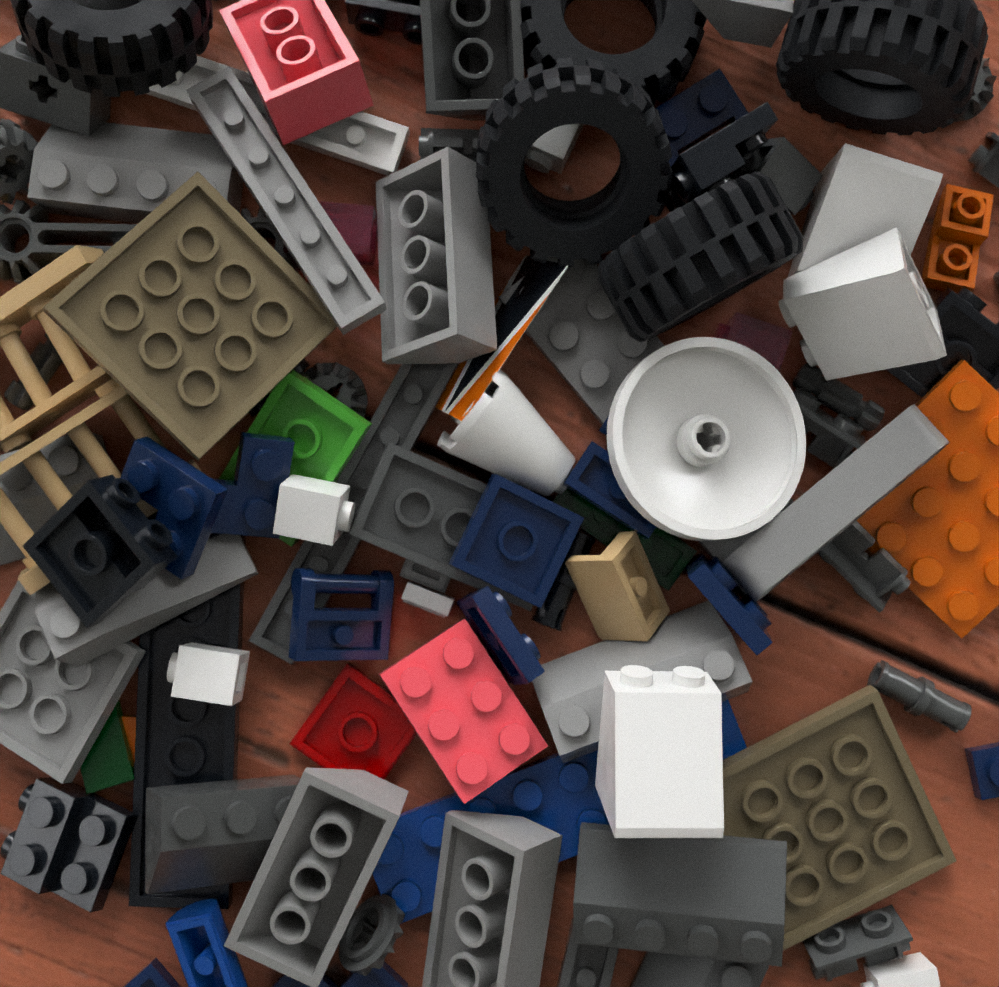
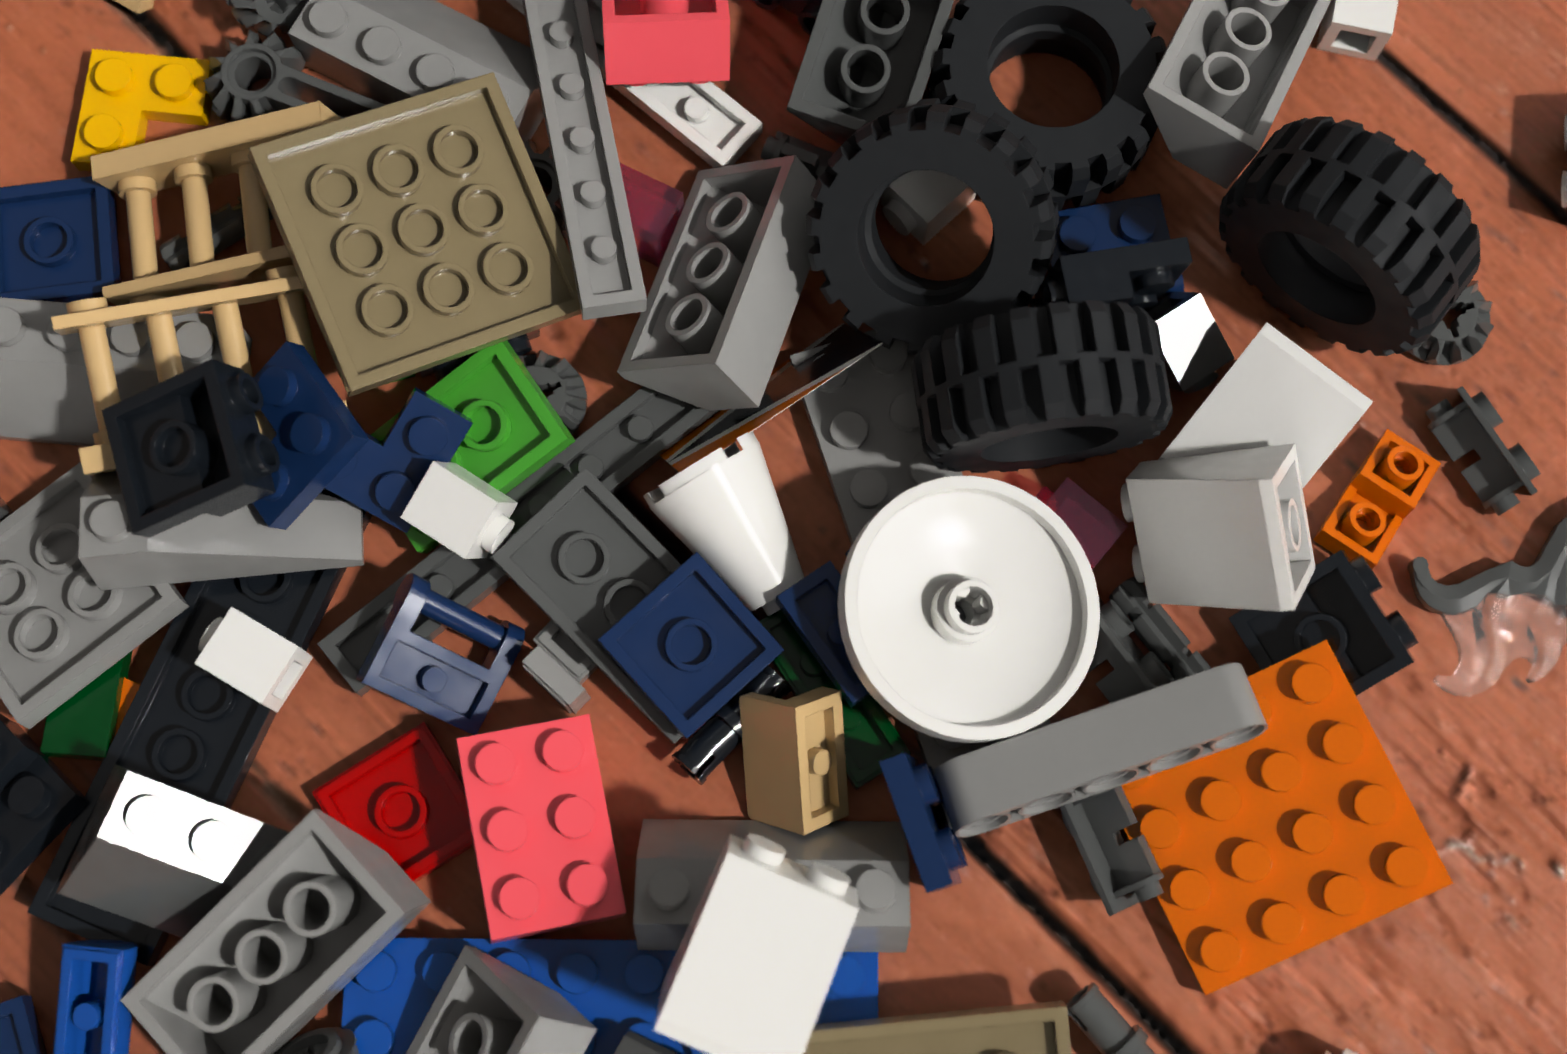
camera: 20 degrees right, 10 degrees down
dark blue plate [456,586,545,685] -> none

